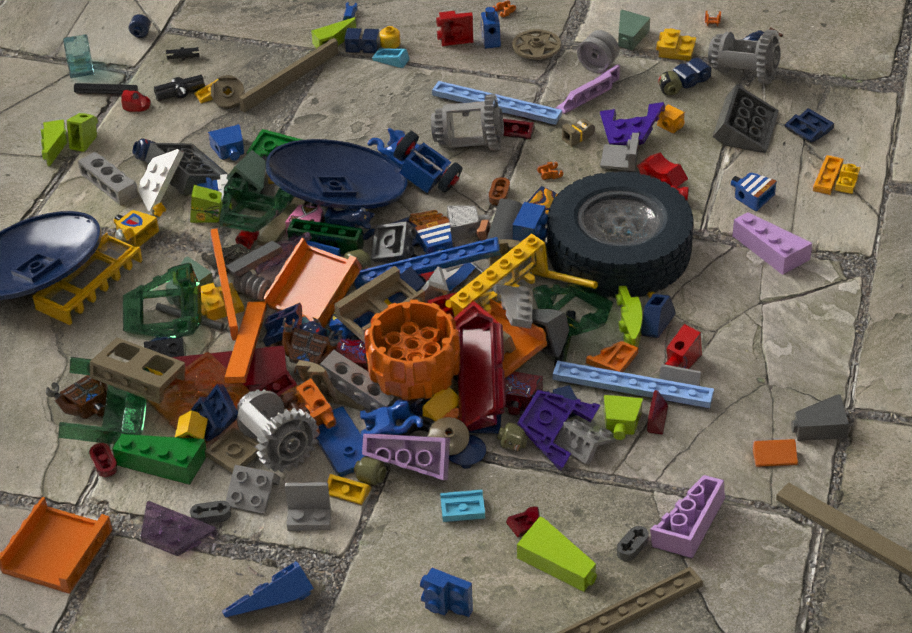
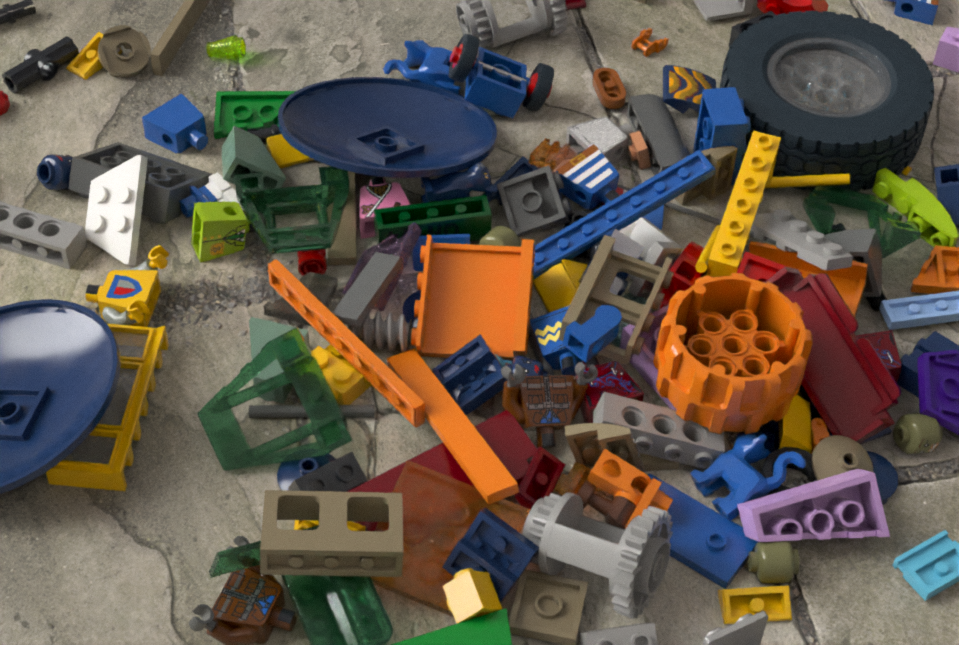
camera: 30 degrees left, 5 degrees up
none -> clear neon green cone [206,35,246,61]
none -> blue leg [563,305,622,363]

